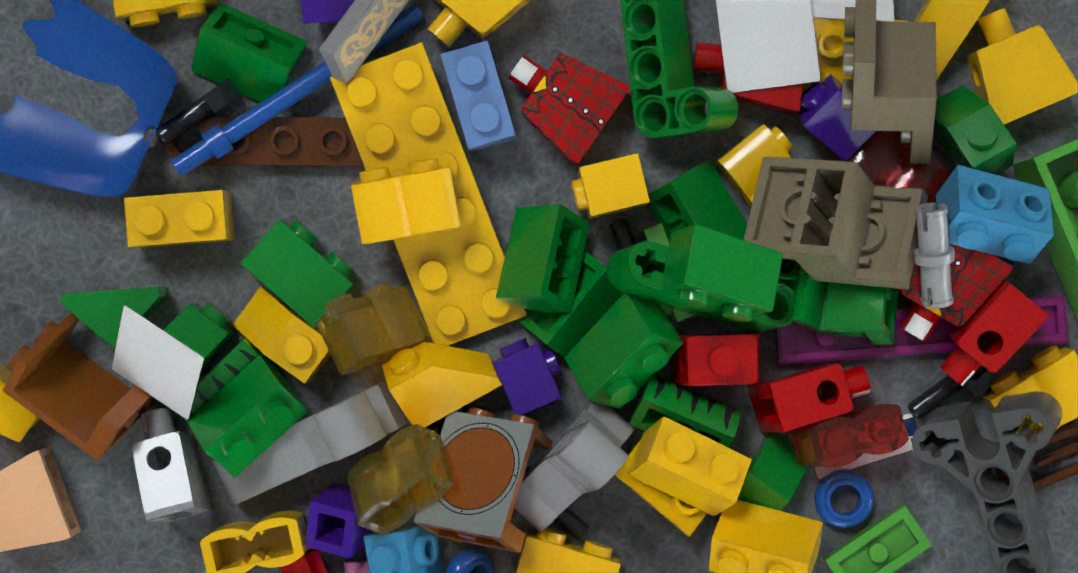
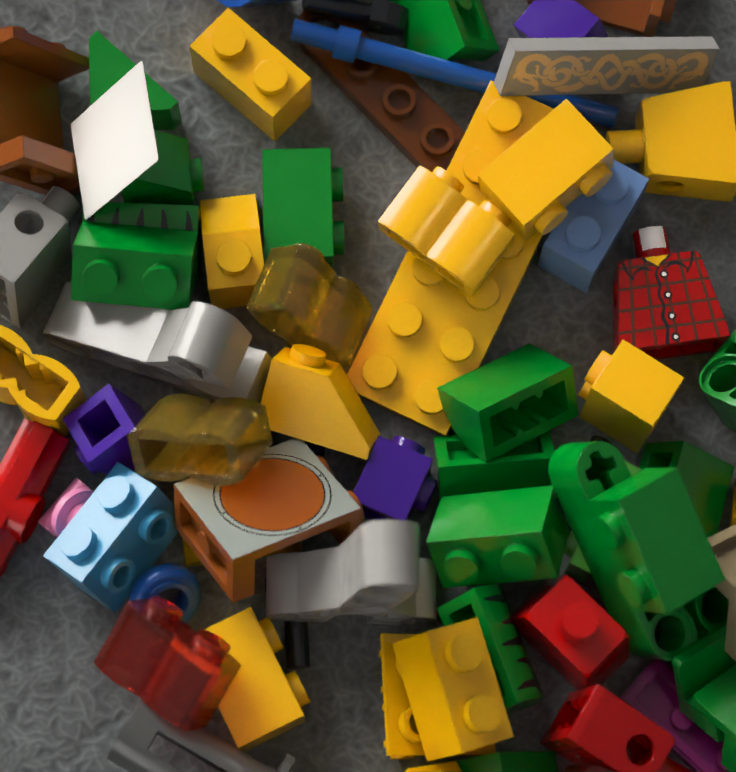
camera: 40 degrees right, 15 degrees down
none -> yellow brick [477,98,614,241]

